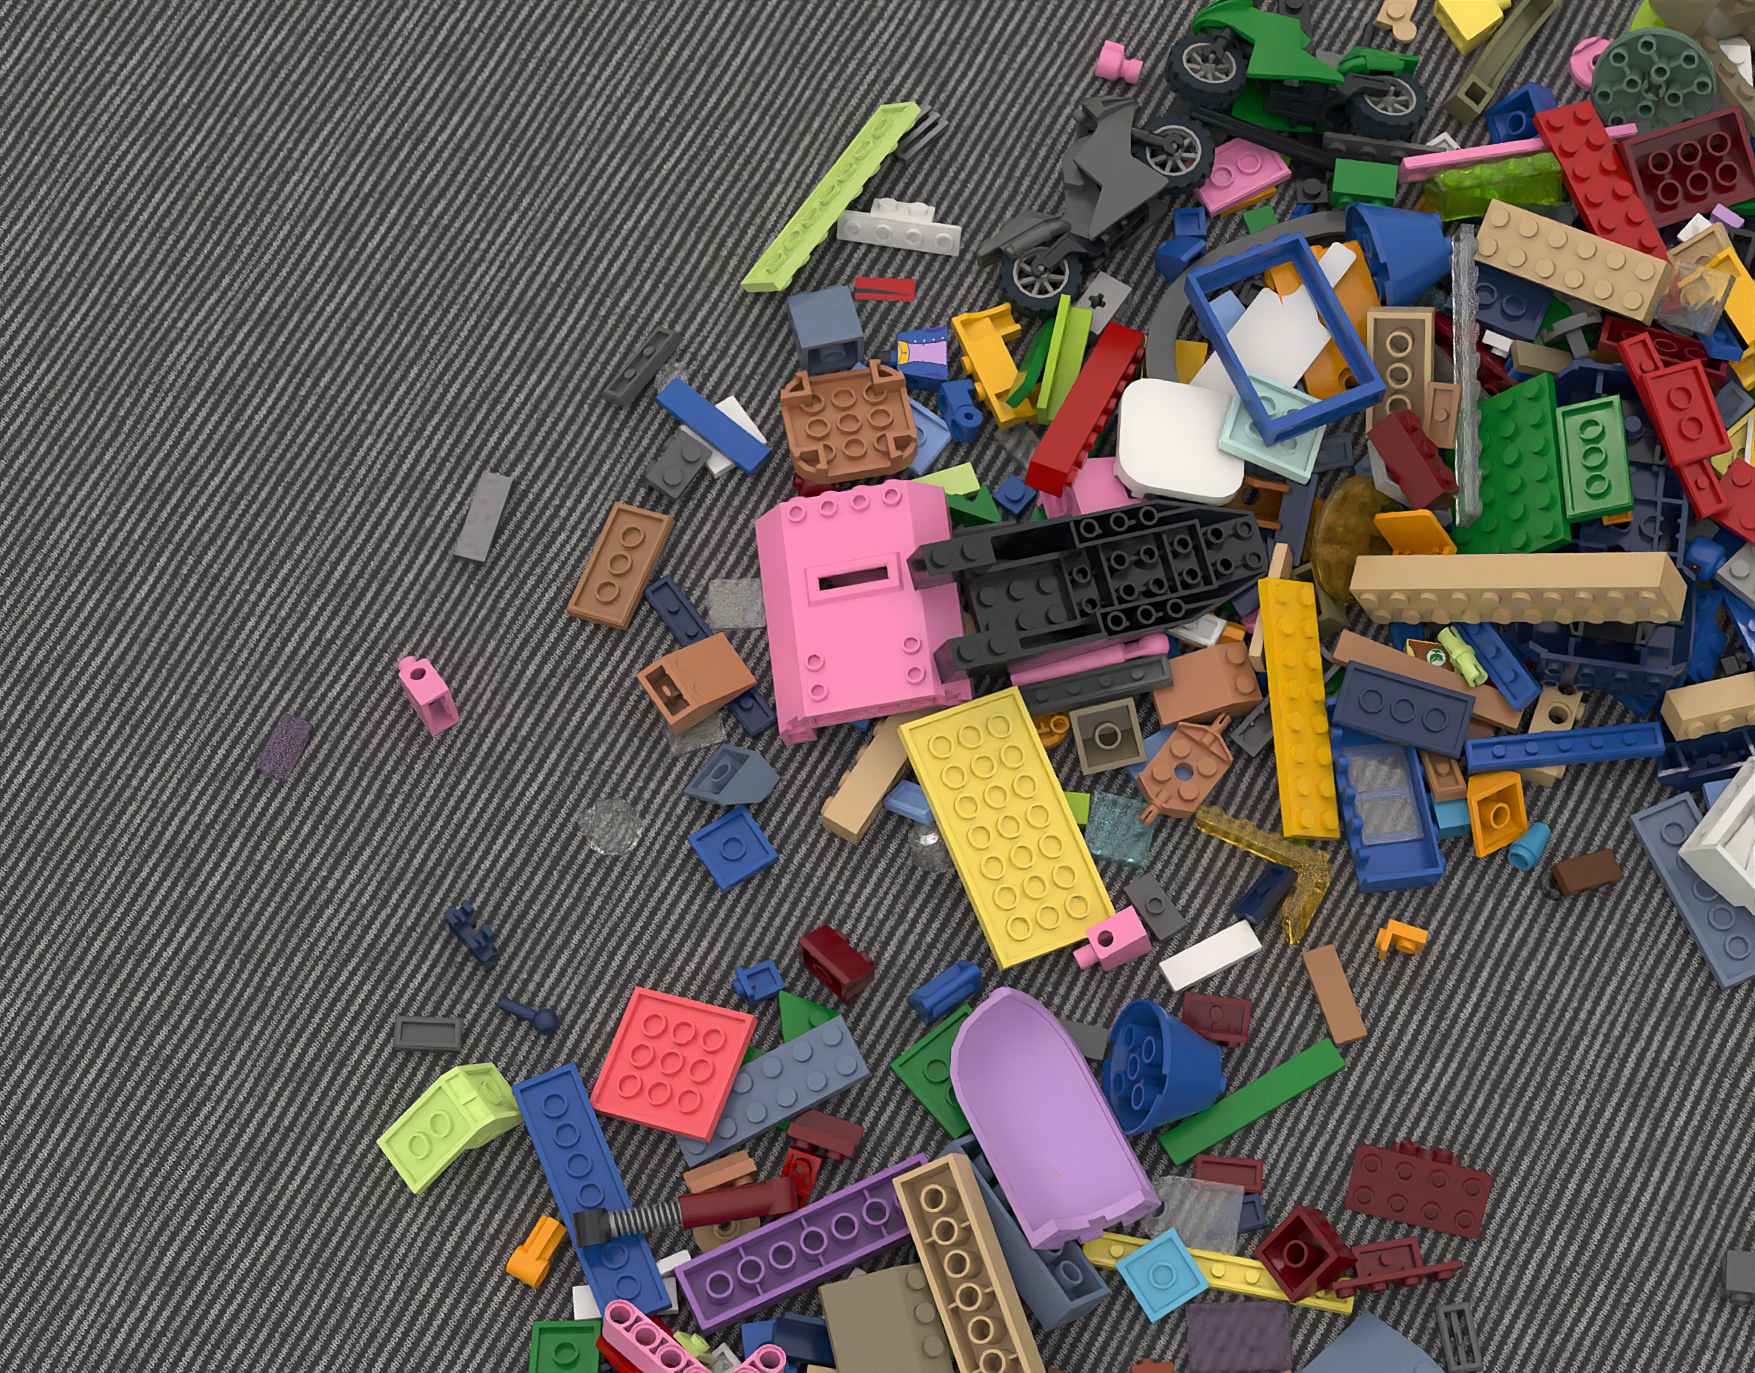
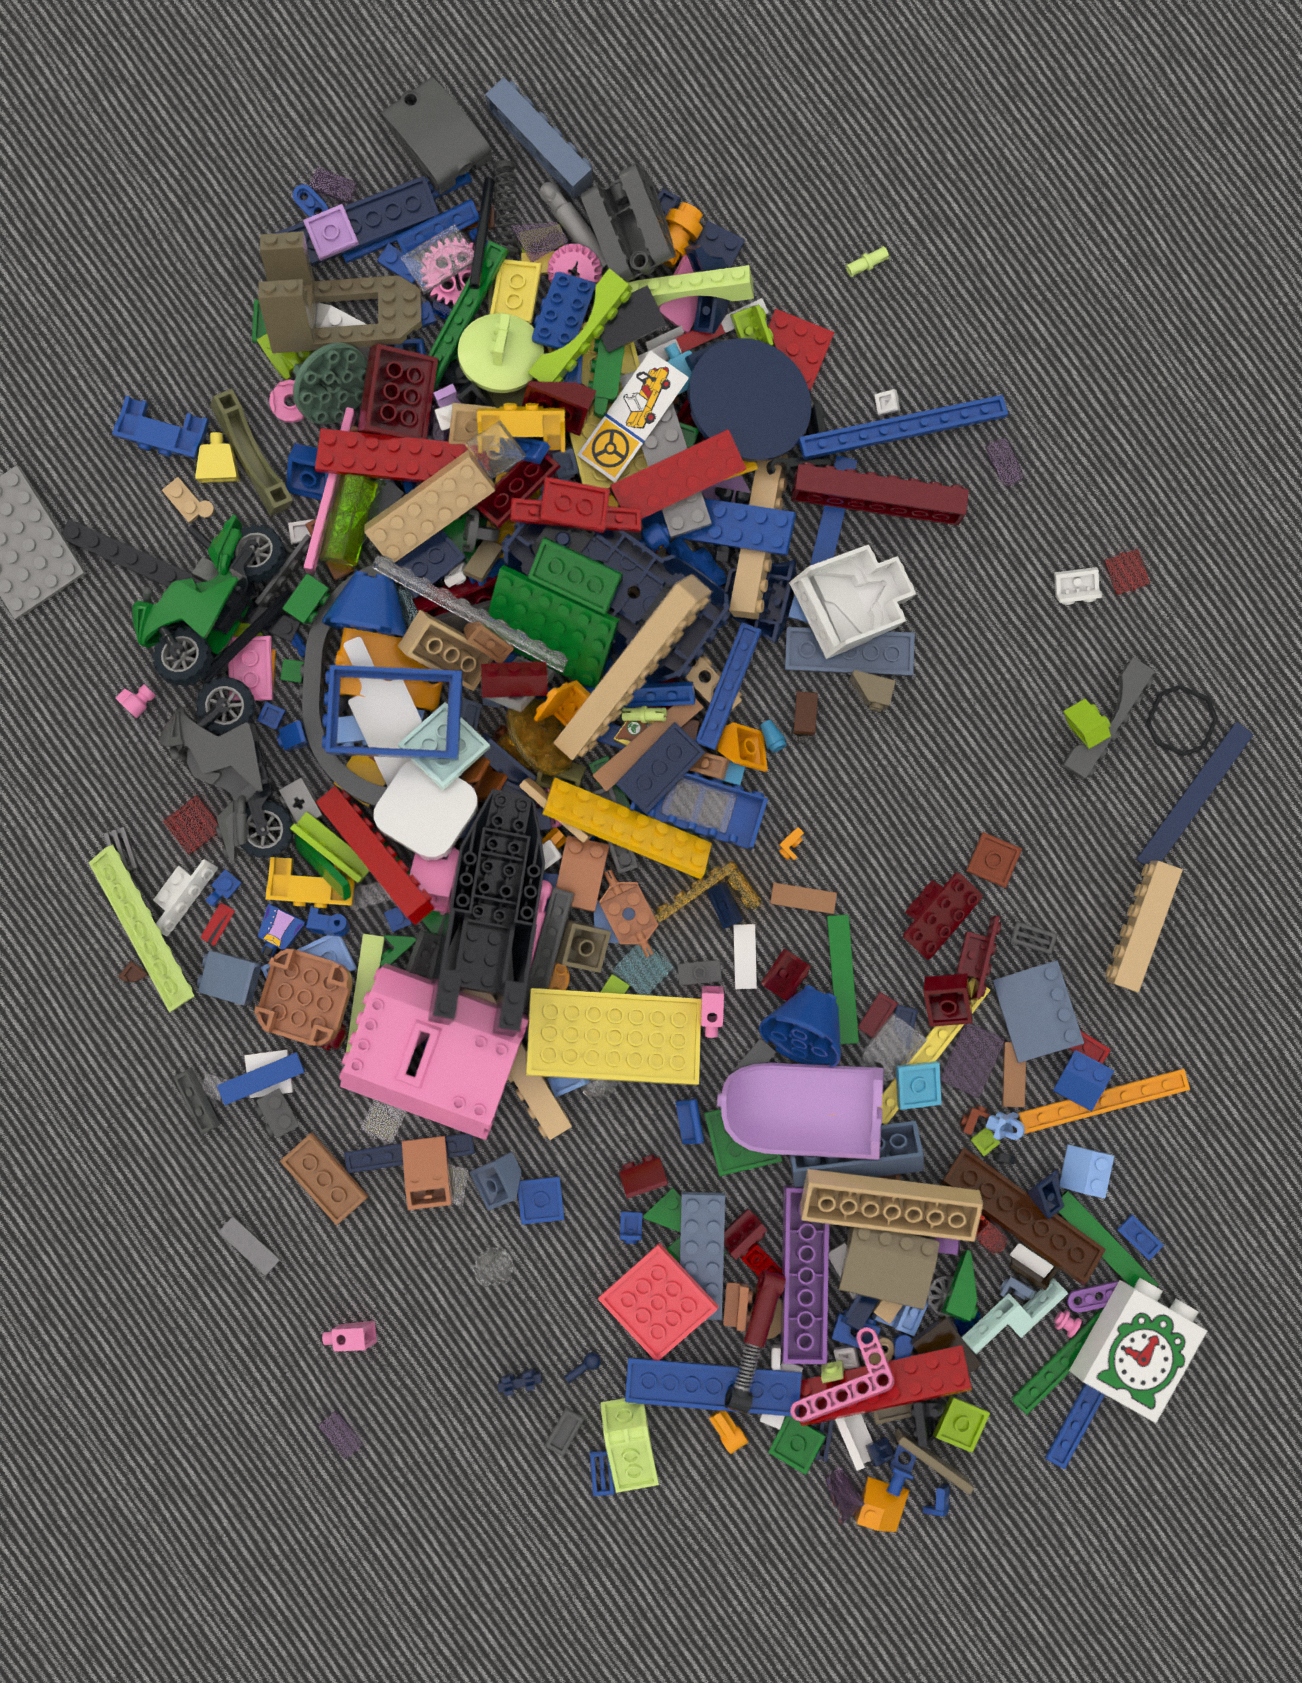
camera: 60 degrees left, 20 degrees up
none -> reddish brown tile [118,960,149,982]
none -> clear red tile [163,795,218,855]
none -> blue plate [205,869,242,907]
none -> blue tile [590,1450,615,1496]
none -> dark tan slope [849,670,896,712]
none -> copper tile [965,832,1022,888]

